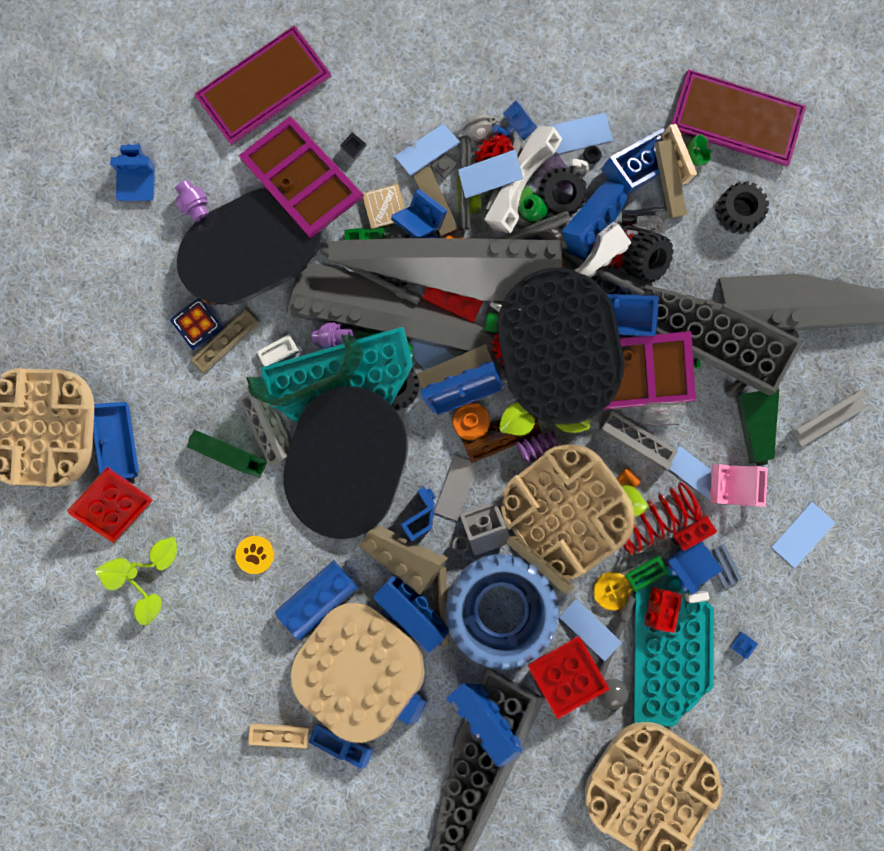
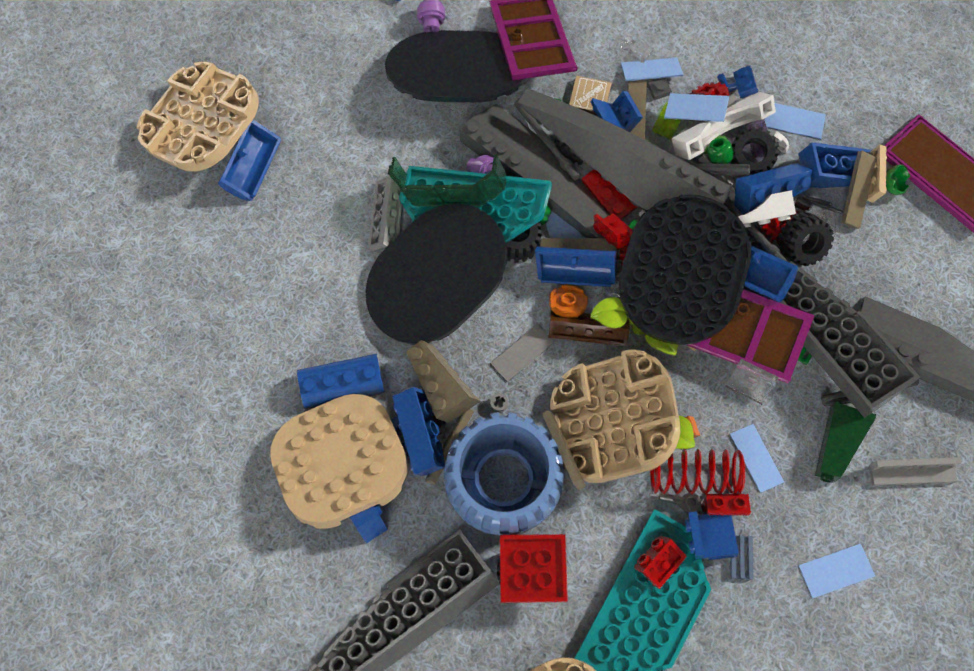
camera: 25 degrees right, 15 degrees down
red plate [67,467,153,543] -> none
lime plant [94,536,177,626] -> none
tile [170,298,224,350] -> none
dark green slope [187,429,267,478] -> none
dark tan tile [191,309,259,374] -> none
yellow tile [235,535,275,574] -> none
tan plate [248,723,309,748] -> none
white tile [256,334,299,367] -> none
blue slope [308,724,374,769] -> none
black plate [340,132,367,160] -> none
blue piece [401,487,436,541] -> none
blue wedge [446,683,523,767] -> none
light grey hat [454,114,503,143] -> none
dark grey axle [460,138,471,230] -> none
light grey slope [460,502,509,556] -> none
medium lavender piece [516,429,559,463] -> none
light blue piece [559,599,622,661] -> none
black plate [583,145,602,165] -> none
dark grey bar [585,596,636,707] -> none
yellow tile [593,572,632,611] -> none
dark grey hair [597,679,628,710] -> none
light grey fence [600,411,678,471] -> none
green tile [624,555,669,592] -> none
white tile [684,591,709,603] -> none
bright pink piece [710,464,768,507] -> none
black tyre [715,181,769,234] -> none
blue tile [730,631,758,659] -> none
none -> red bracket [593,213,633,249]

